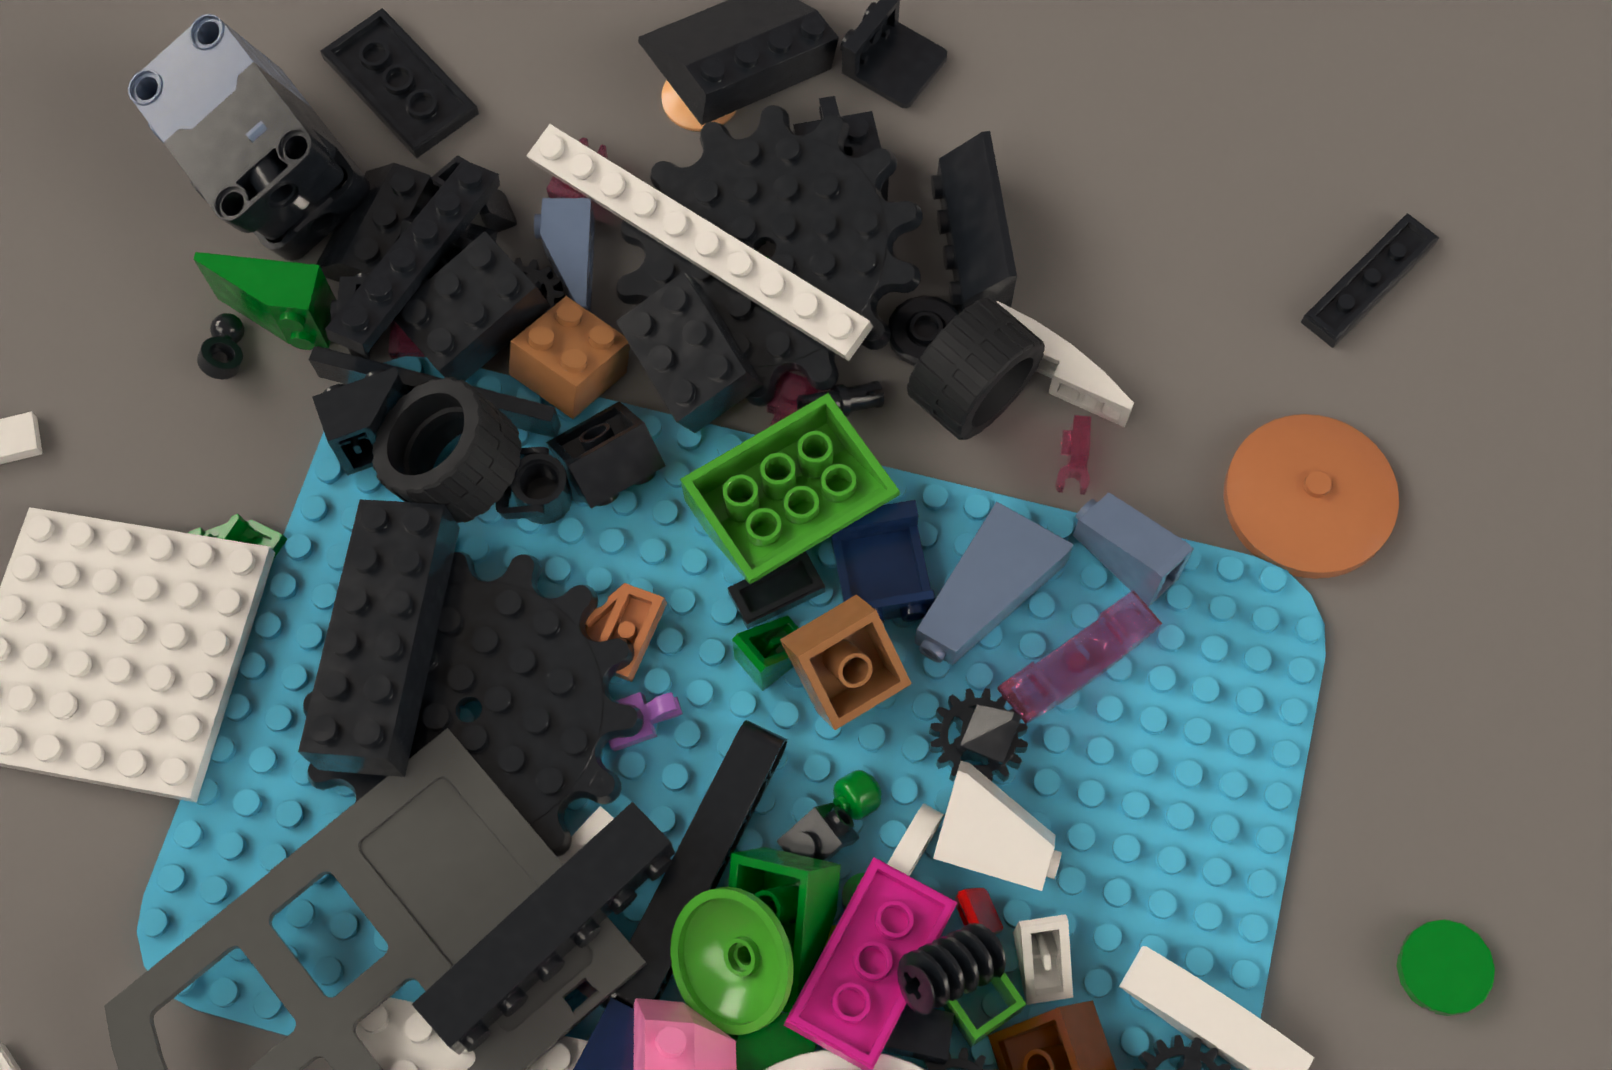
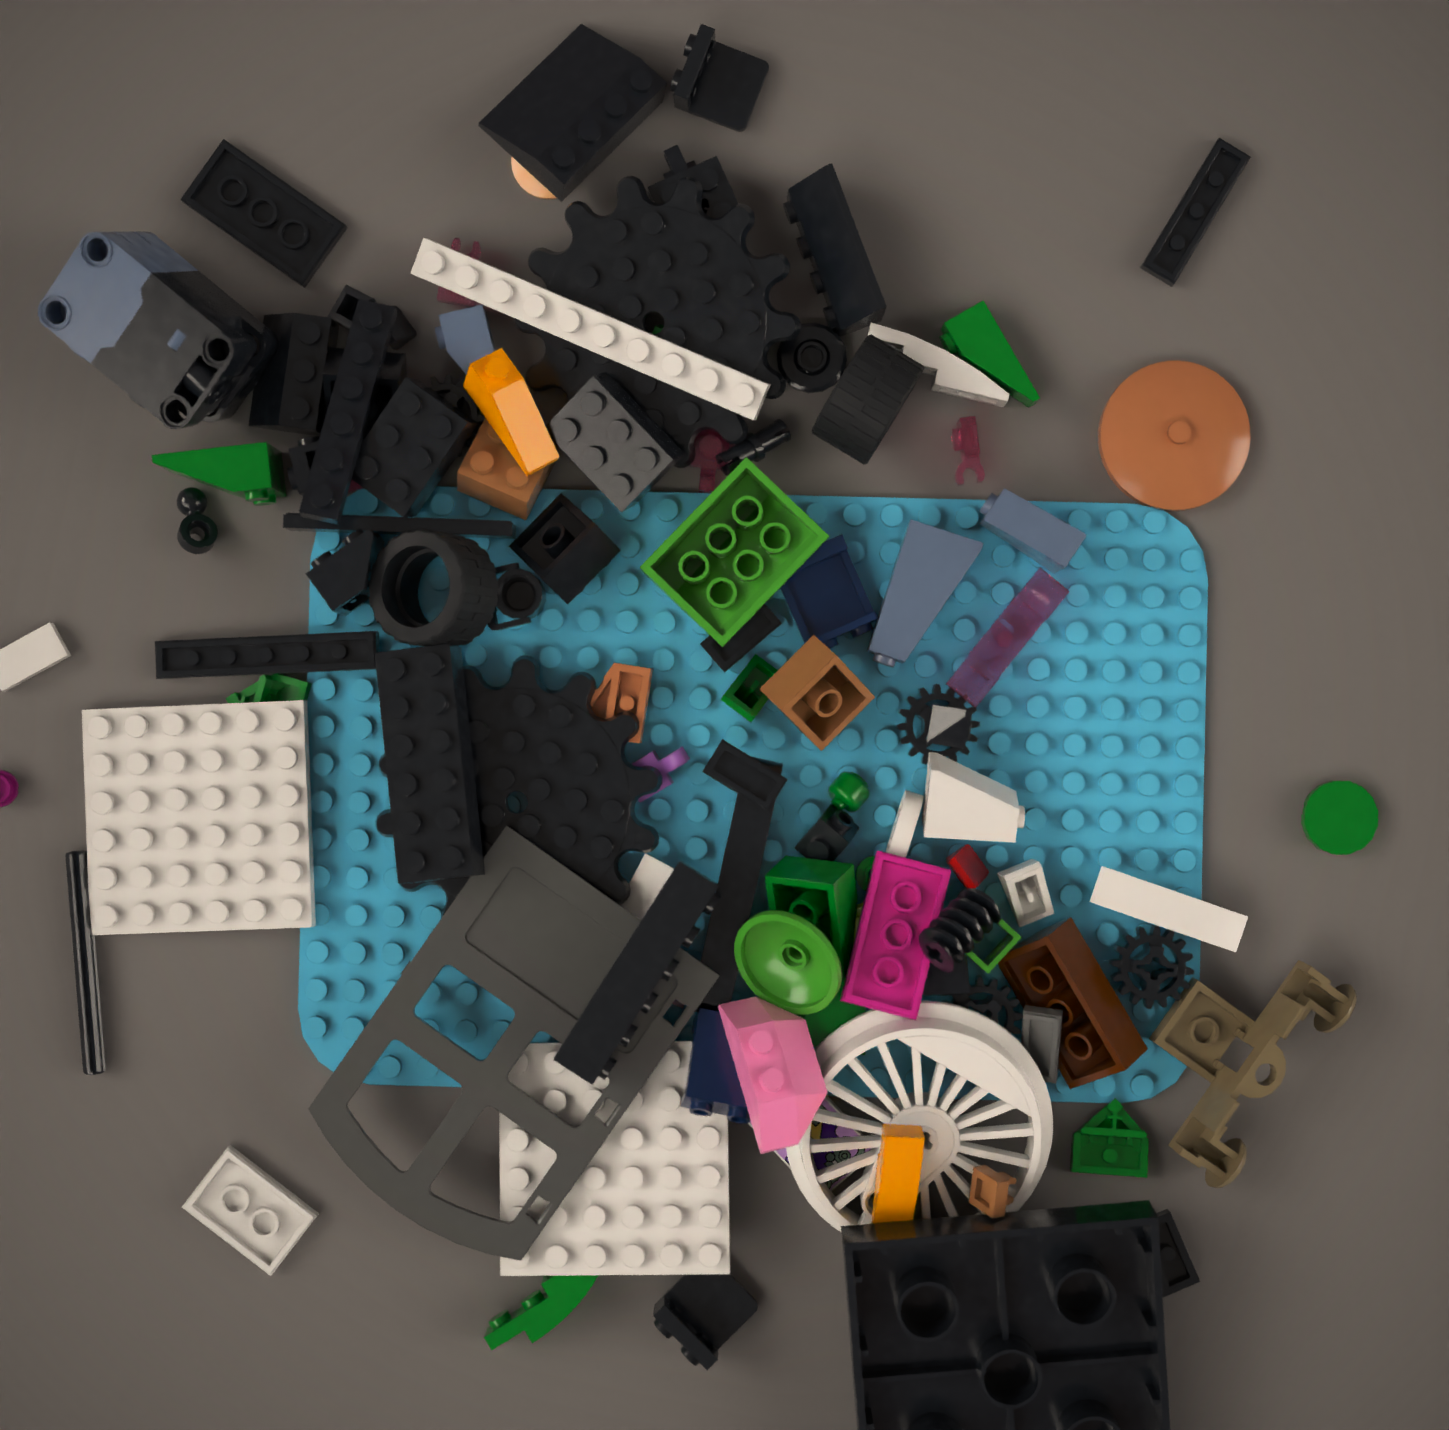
camera: 15 degrees left, 20 degrees up
none -> black tile [155,631,380,679]
none -> light orange slope [463,348,560,476]
none -> black tile [702,739,788,812]
none -> green slope [939,300,1040,408]

